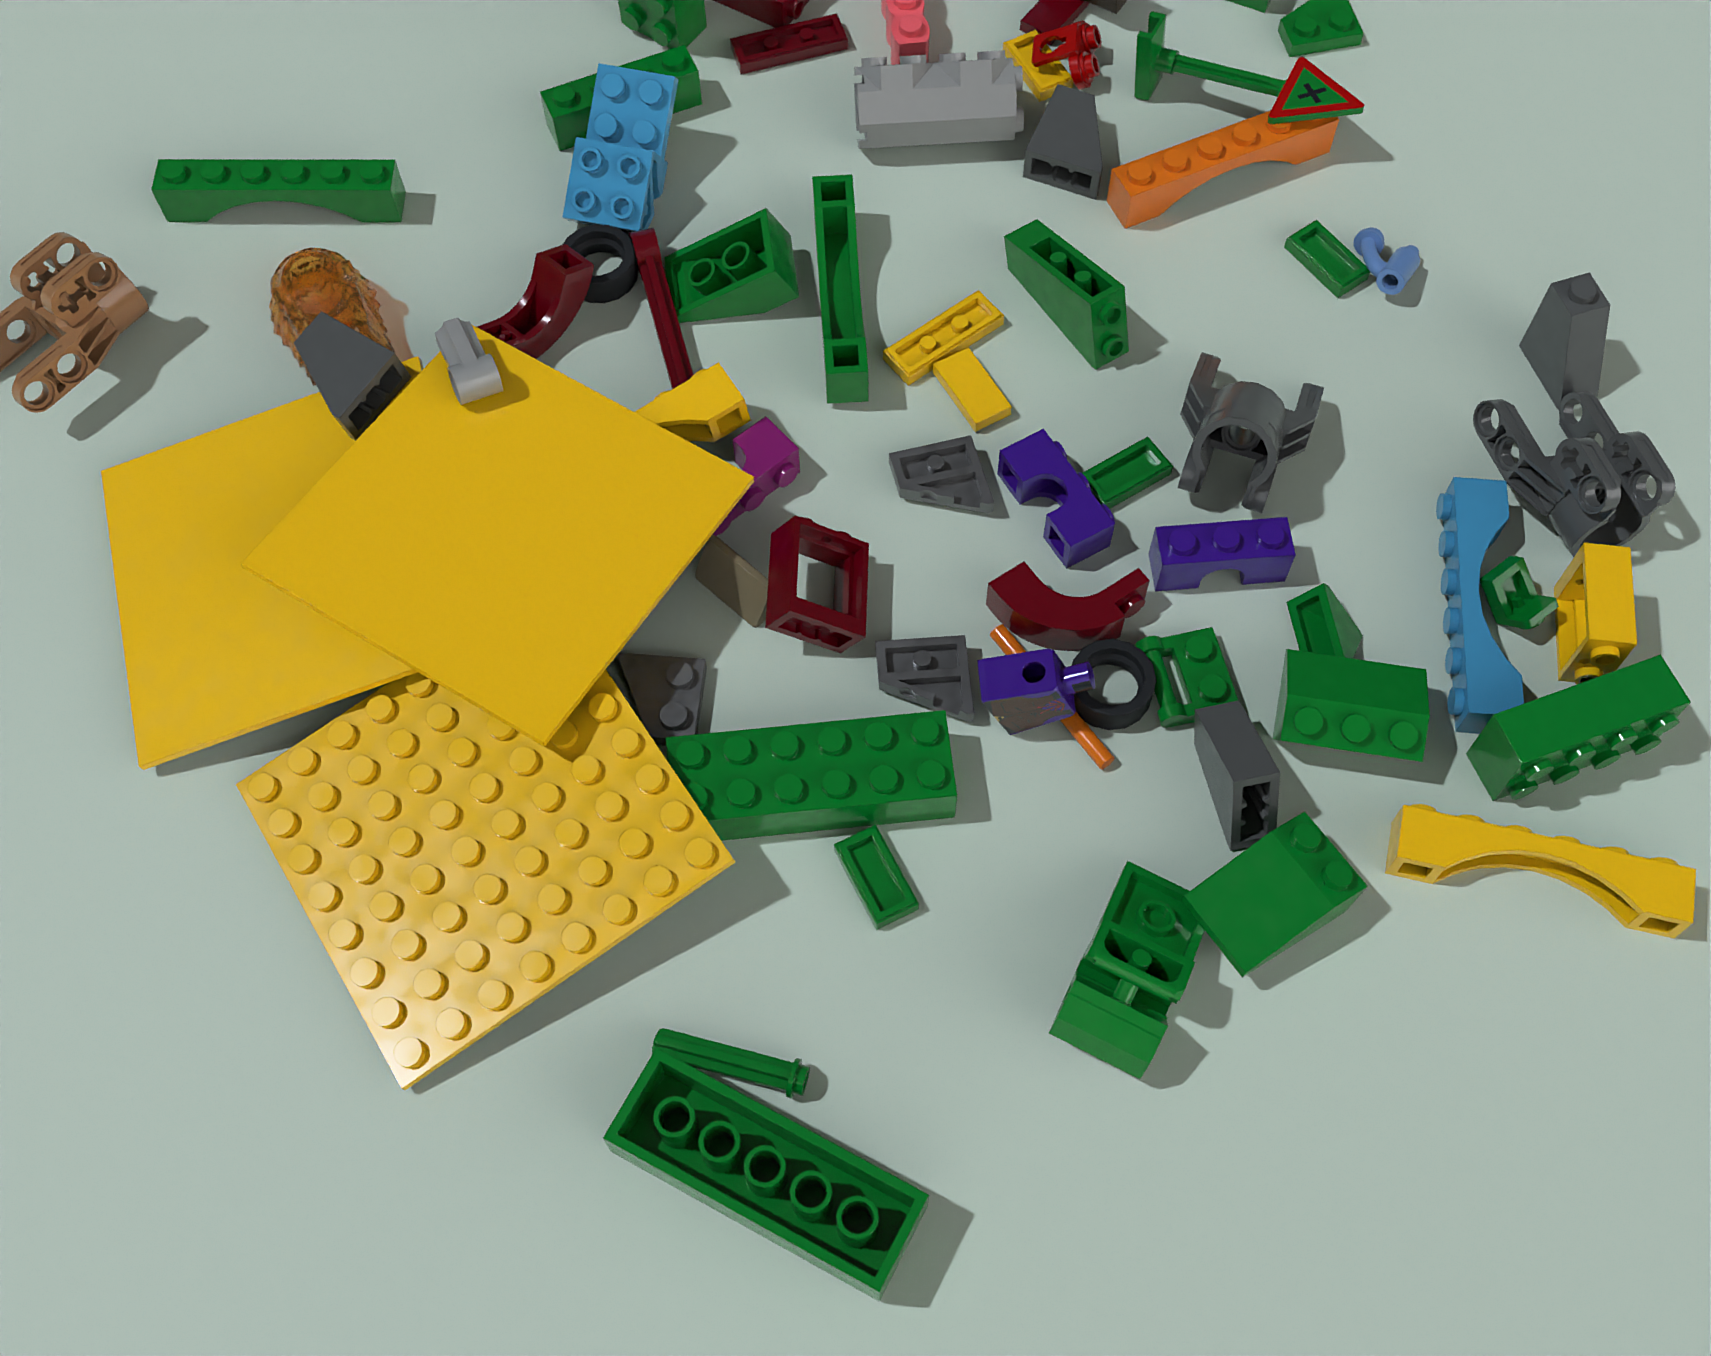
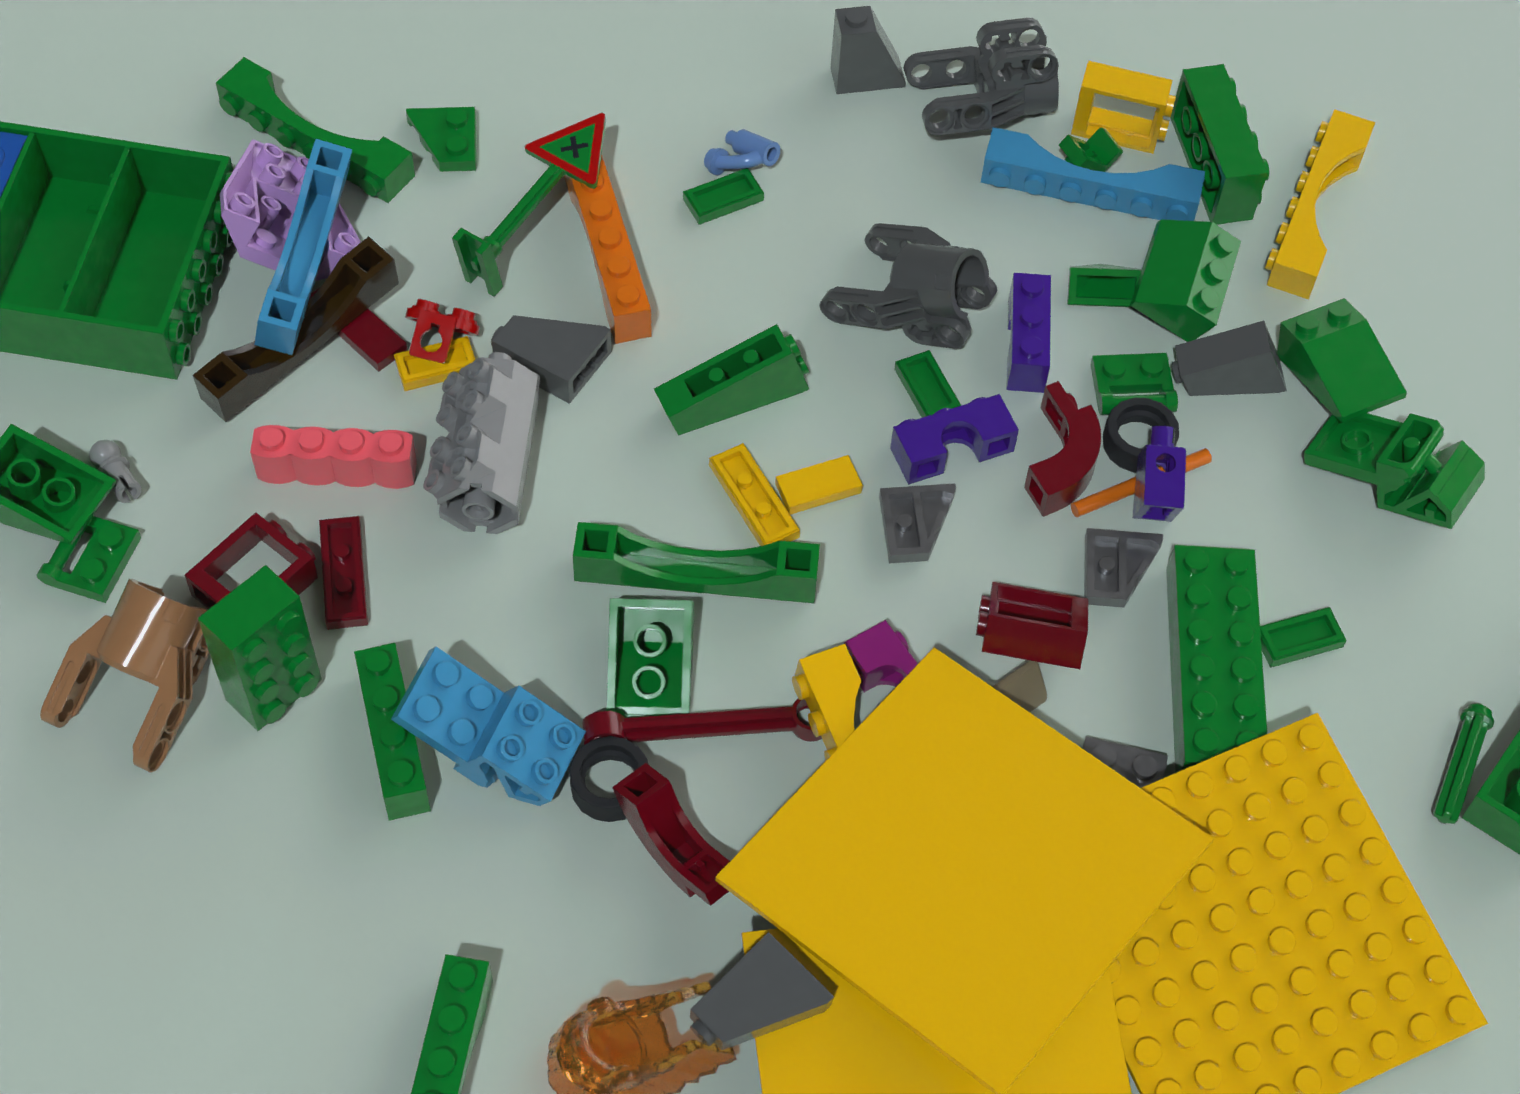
camera: 85 degrees left, 5 degrees down
light grey piece [435,318,503,405] -> none

